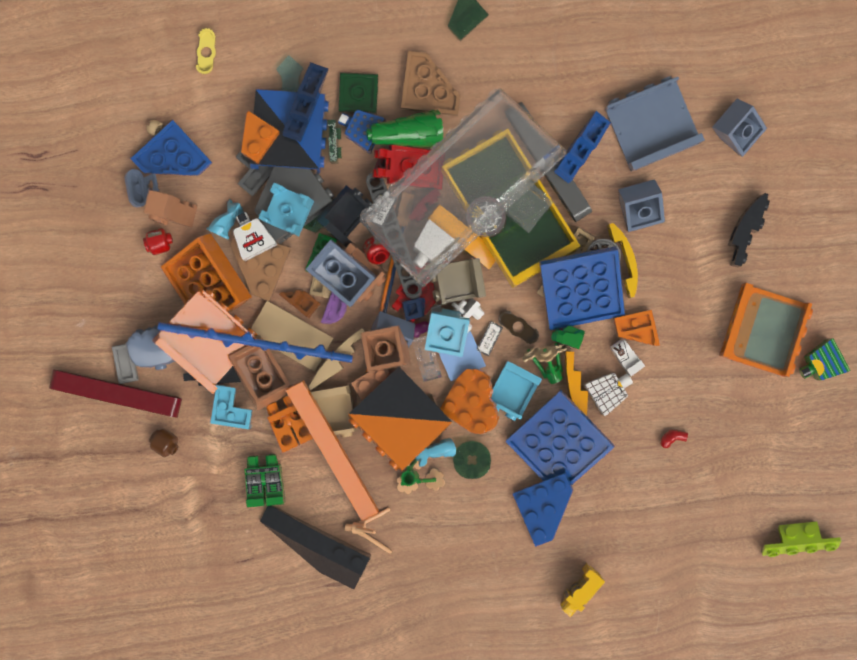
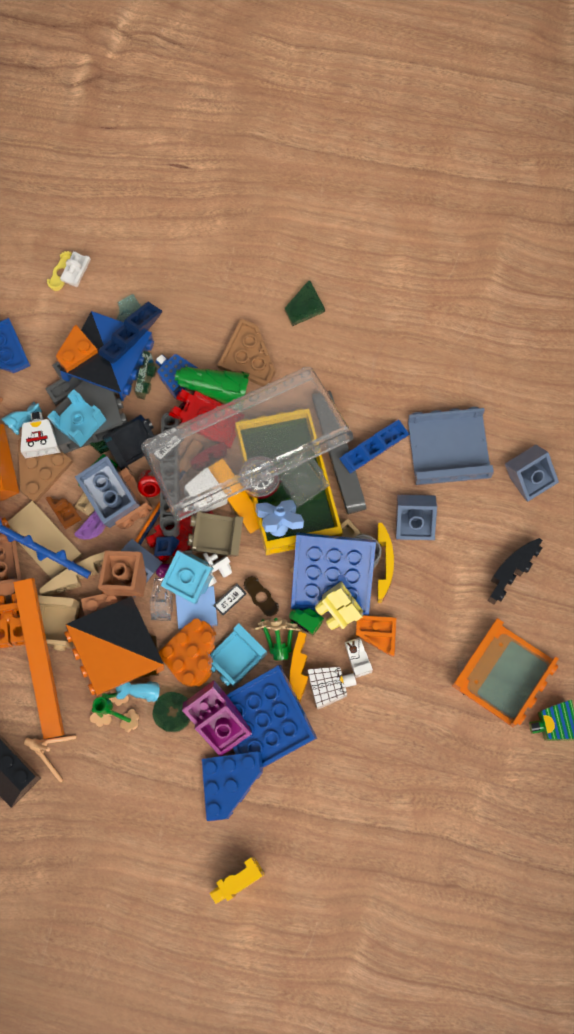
camera: 25 degrees right, 15 degrees down
dark green tile [338,73,378,114] -> none
red arm [660,430,688,448] -> none
lime bracket [762,521,842,557] -> none
none -> white hips [60,251,91,287]
none -> magenta slope [182,680,252,757]
none -> light blue plant [255,500,304,537]
none -> light yellow hips [315,581,363,630]

